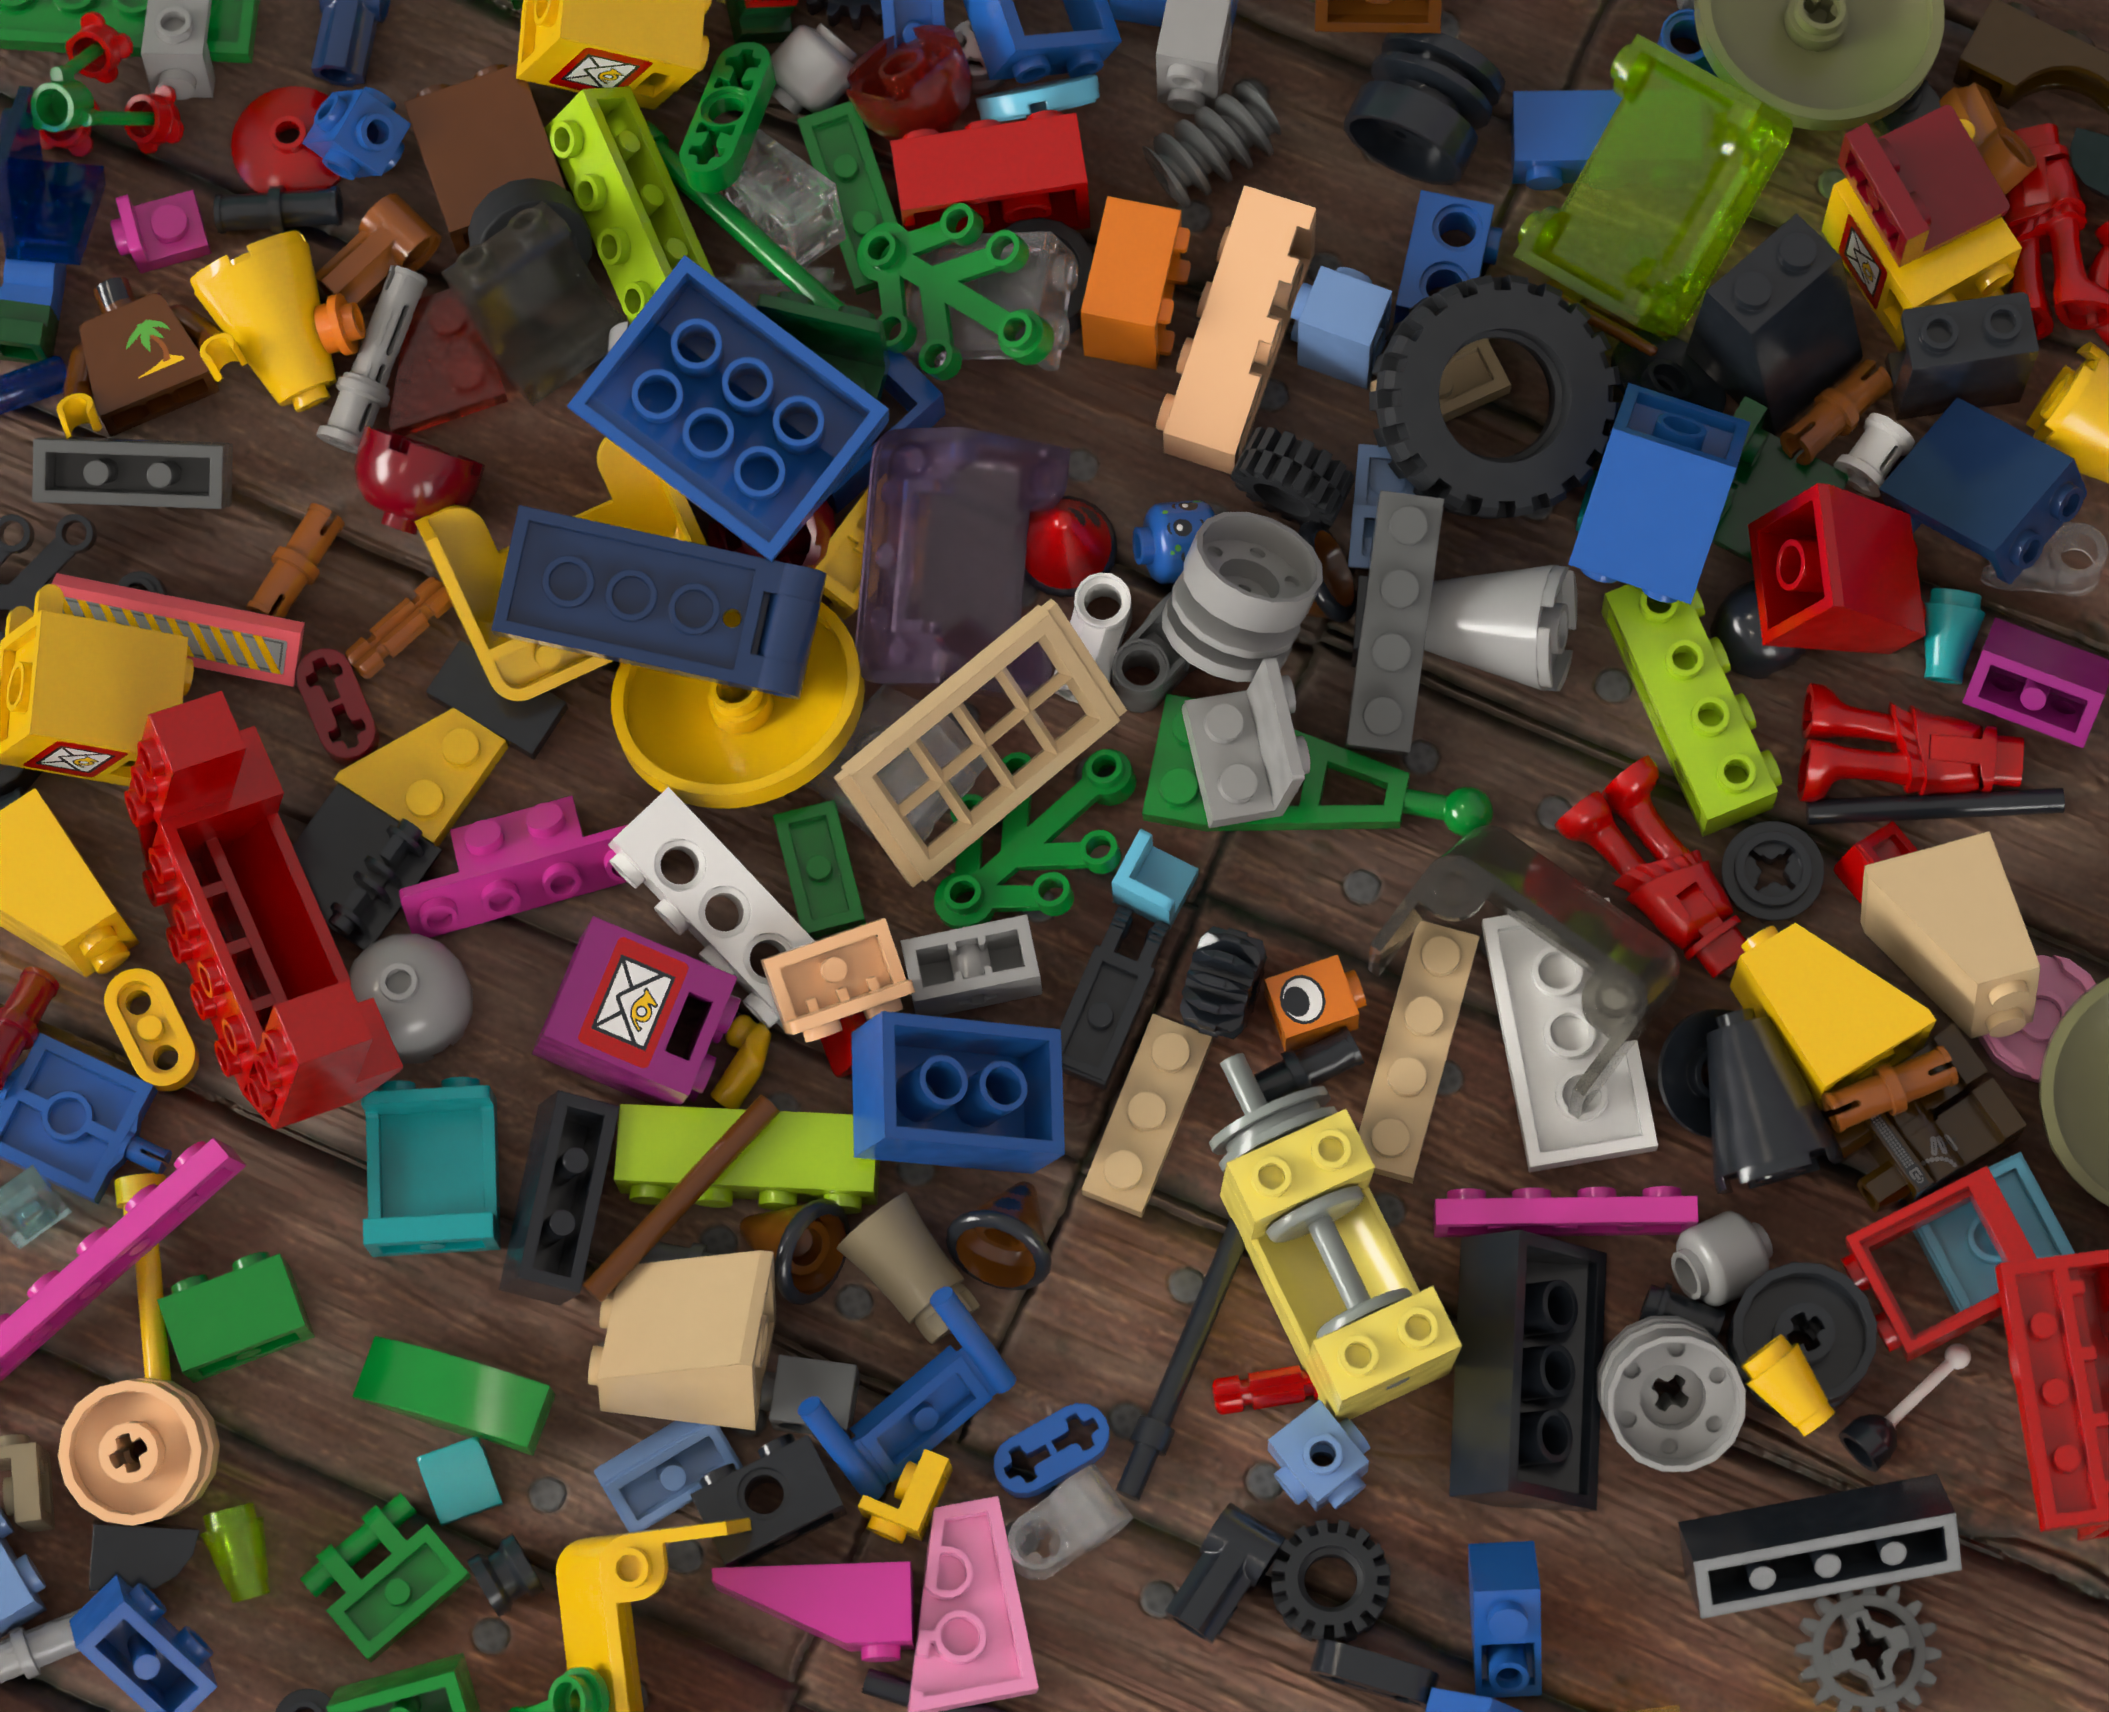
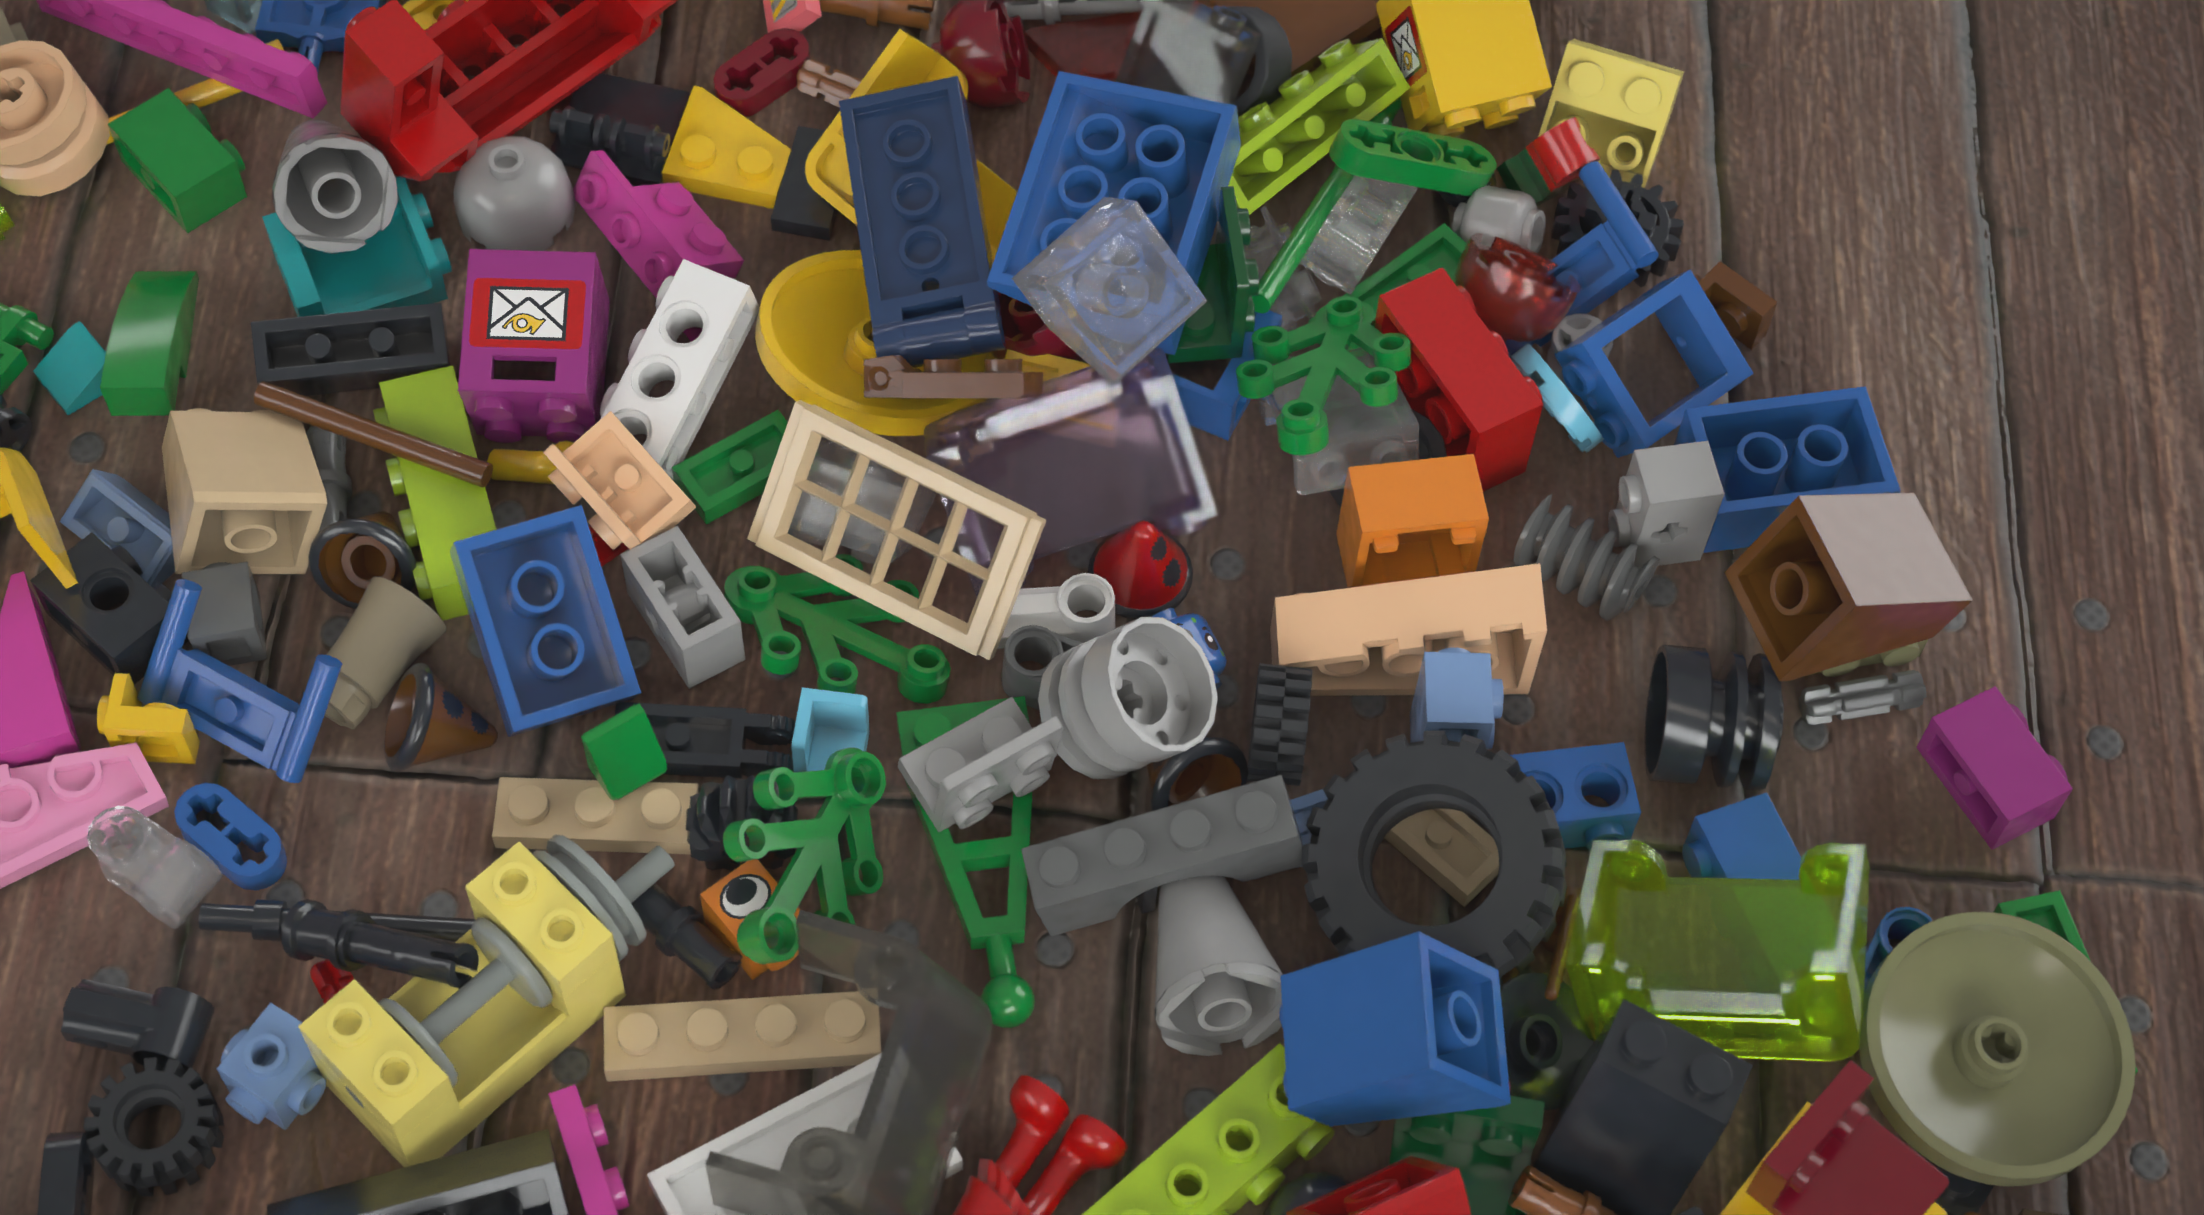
camera: 60 degrees right, 15 degrees down
none -> light grey cone [272,119,398,253]
none -> black pin [281,899,479,989]
none -> green slope [581,704,667,800]
none -> green plant [723,747,886,964]
none -> reddish brown hinge [863,355,1043,399]
none -> clear slope [1012,197,1207,384]

